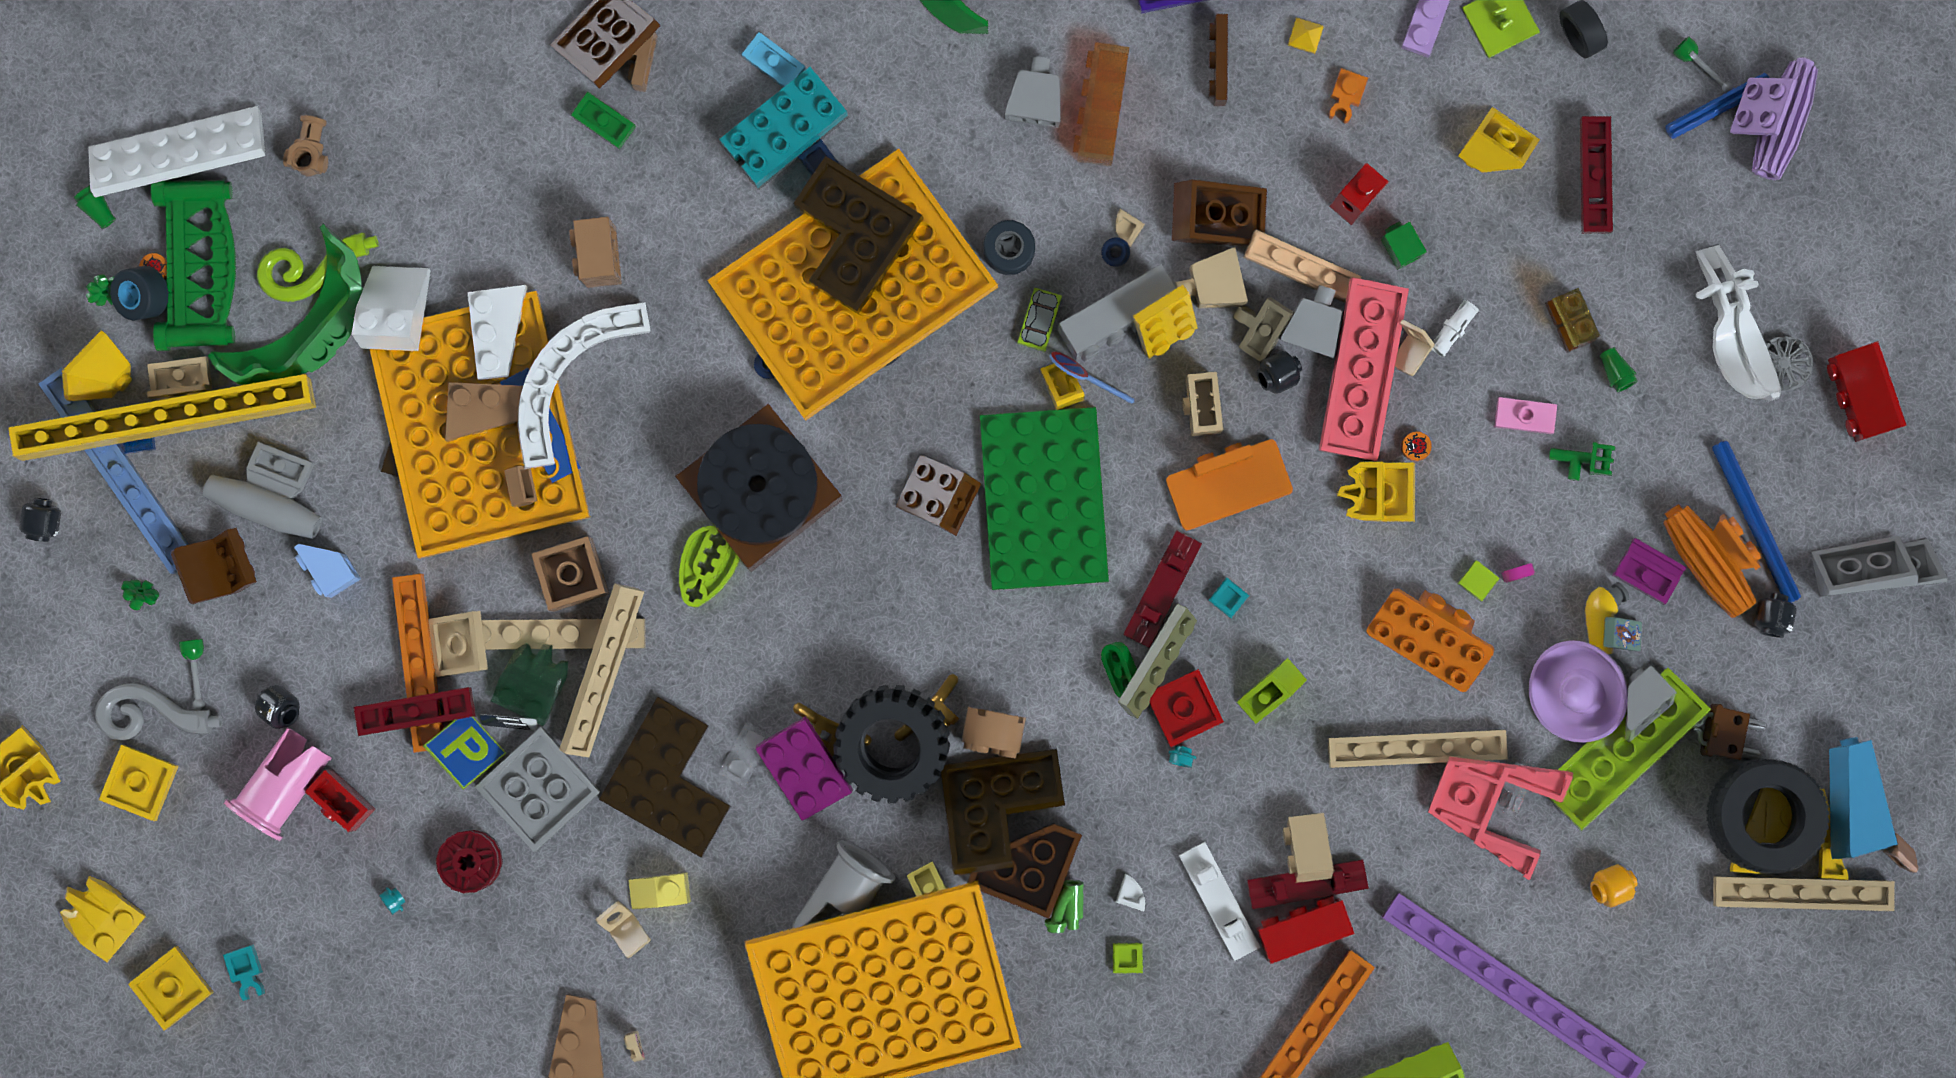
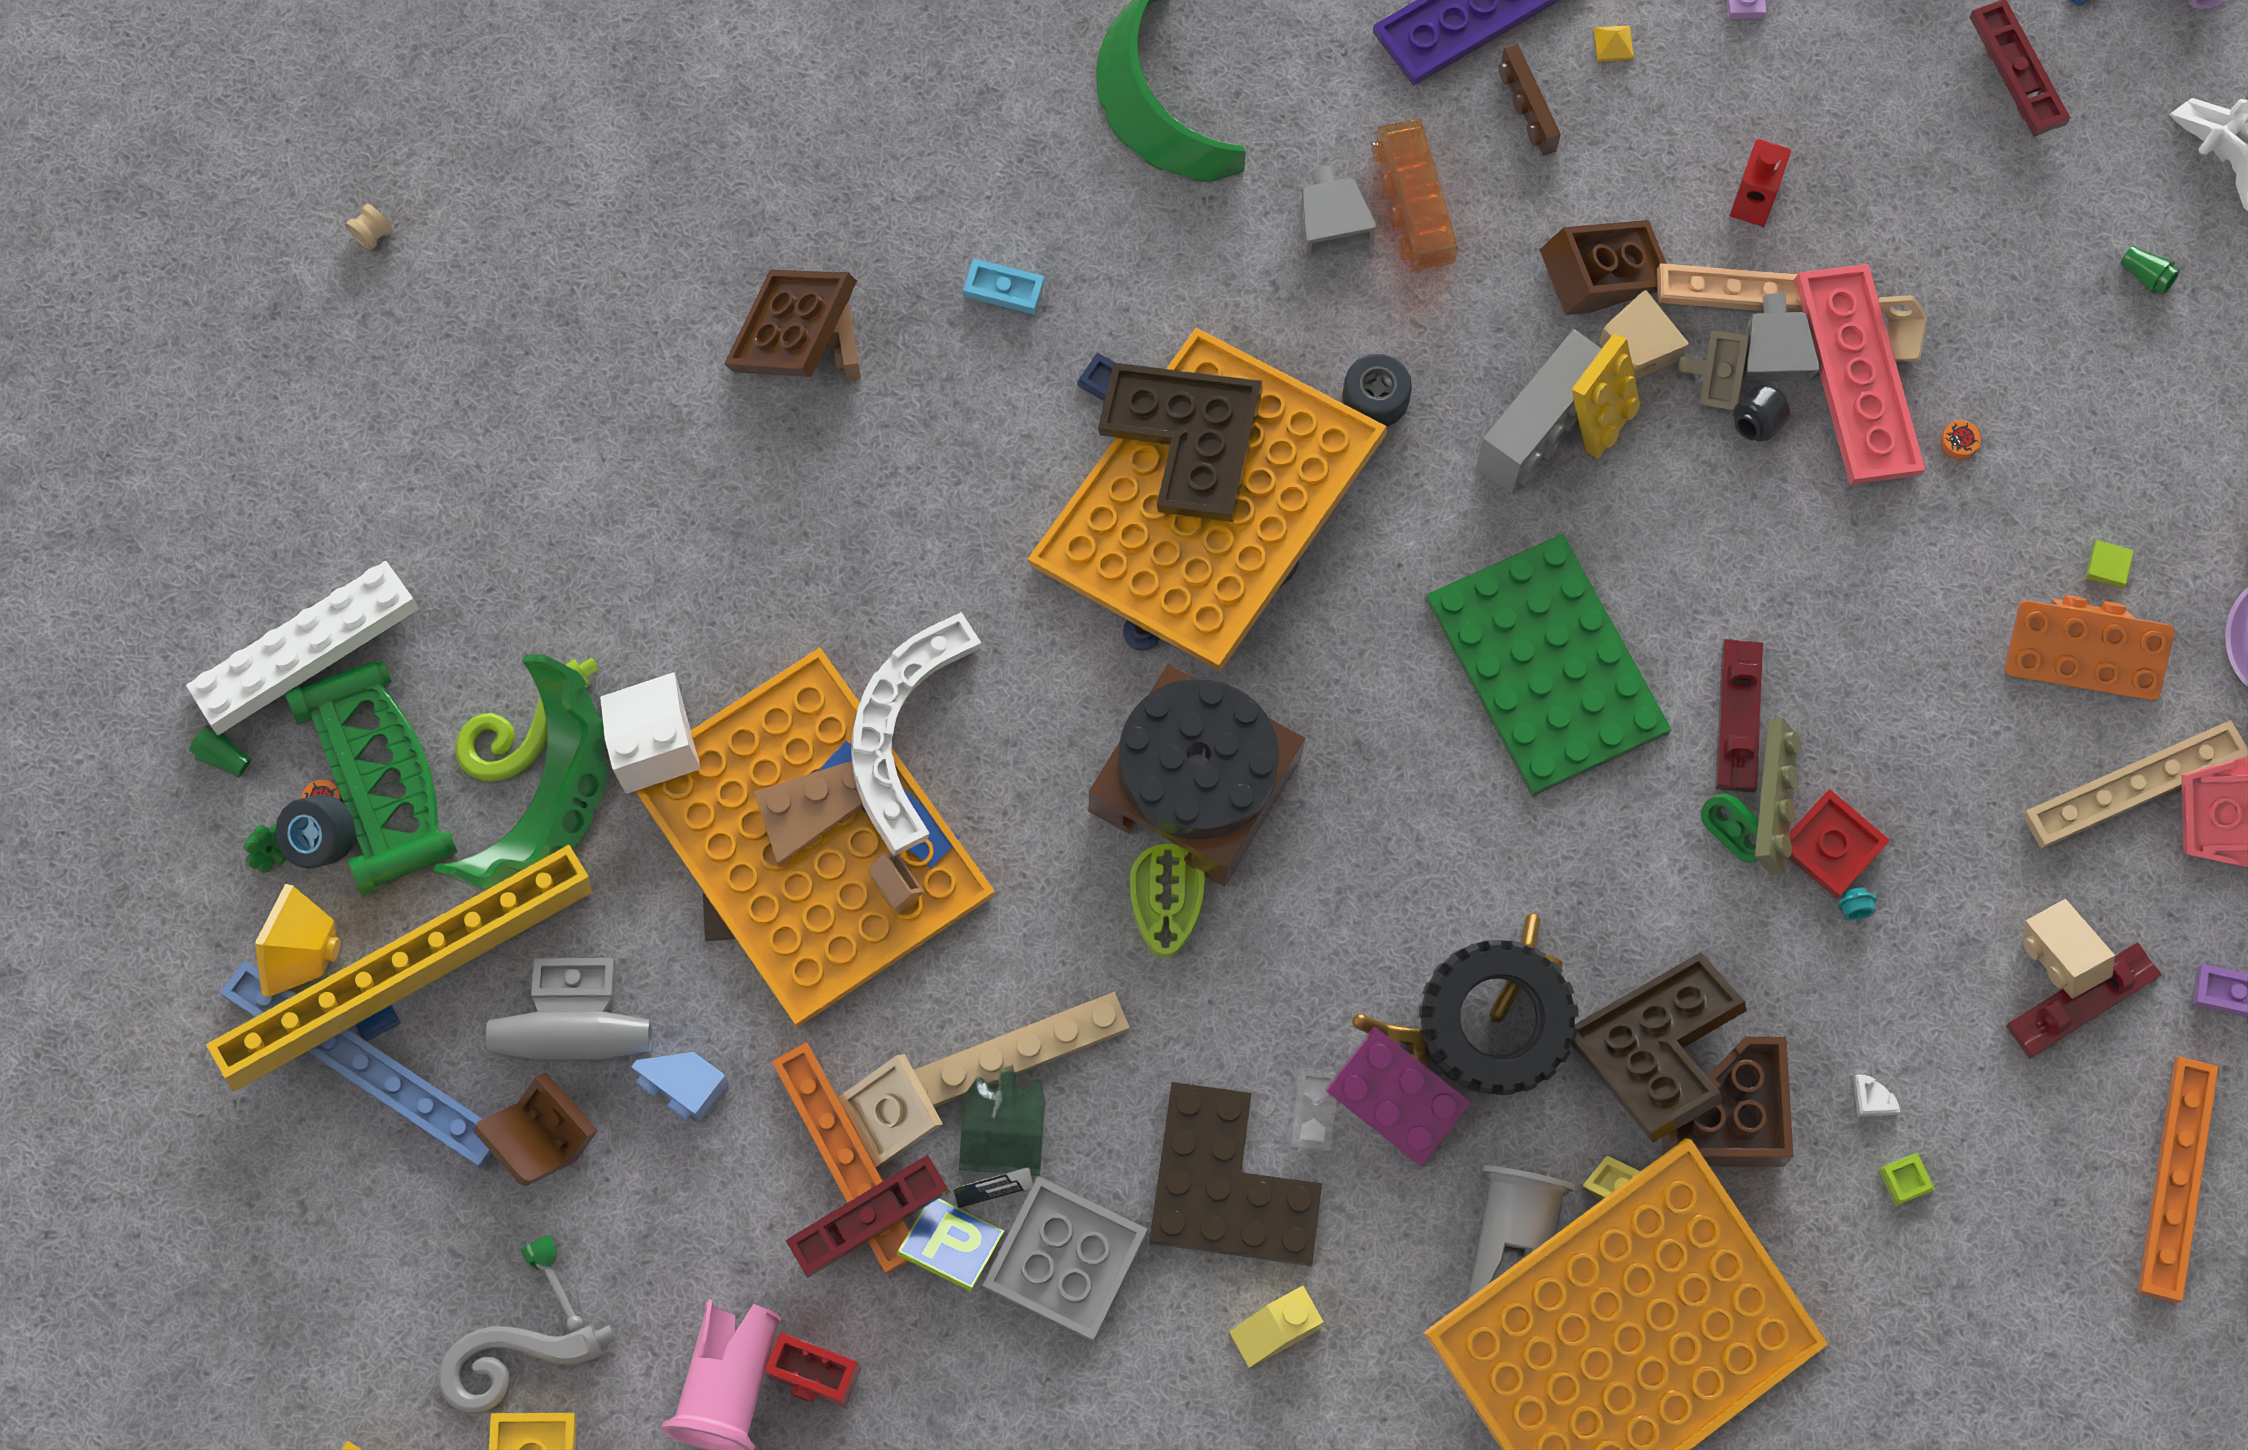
camera: 25 degrees left, 15 degrees down
black head [19,498,61,542] -> none
green plant [121,579,159,610] -> none
tan bracket [147,356,213,401] -> none
black head [255,685,300,729] -> none
medium nougat connector [283,115,328,176] -> none
dark red wheel [436,830,503,893] -> none
white wing [467,285,527,380] -> none
medium nougat brick [531,536,609,612] -> none
tan plate [559,583,644,758] -> none
medium nougat brick [570,217,622,288] -> none
green plate [571,91,636,150] -> none
tan bracket [596,901,650,958] -> none
teal piece [719,67,848,190] -> none
bracket [896,455,981,536] -> none
medium nougat brick [961,707,1026,758] -> none
tile [1018,287,1062,352] -> none
yellow slope [1040,364,1085,410] -> none
bright green plant [1045,880,1083,933] -> none
piece [1050,352,1134,403] -> none
dark blue plate [1101,237,1131,267] -> none
tan tile [1115,209,1145,247] -> none
orange bracket [1166,439,1293,531] -> none
white hinge [1179,842,1261,961] -> none
tan brick [1182,372,1223,437] -> none
teal tile [1208,577,1250,619] -> none
lime slope [1237,658,1307,724] -> none
red brick [1256,896,1355,964] -> none
orange plate [1329,68,1368,124] -> none
yellow plate [1337,462,1415,522] -> none
green brick [1381,221,1427,270] -> none
white pin [1432,300,1479,357] -> none
yellow slope [1458,107,1540,173] -> none
bright pink plate [1494,397,1557,434] -> none
dark pink tile [1501,563,1535,583] -> none
clear yellow hips [1545,288,1600,353] -> none
green arm [1549,442,1616,481] -> none

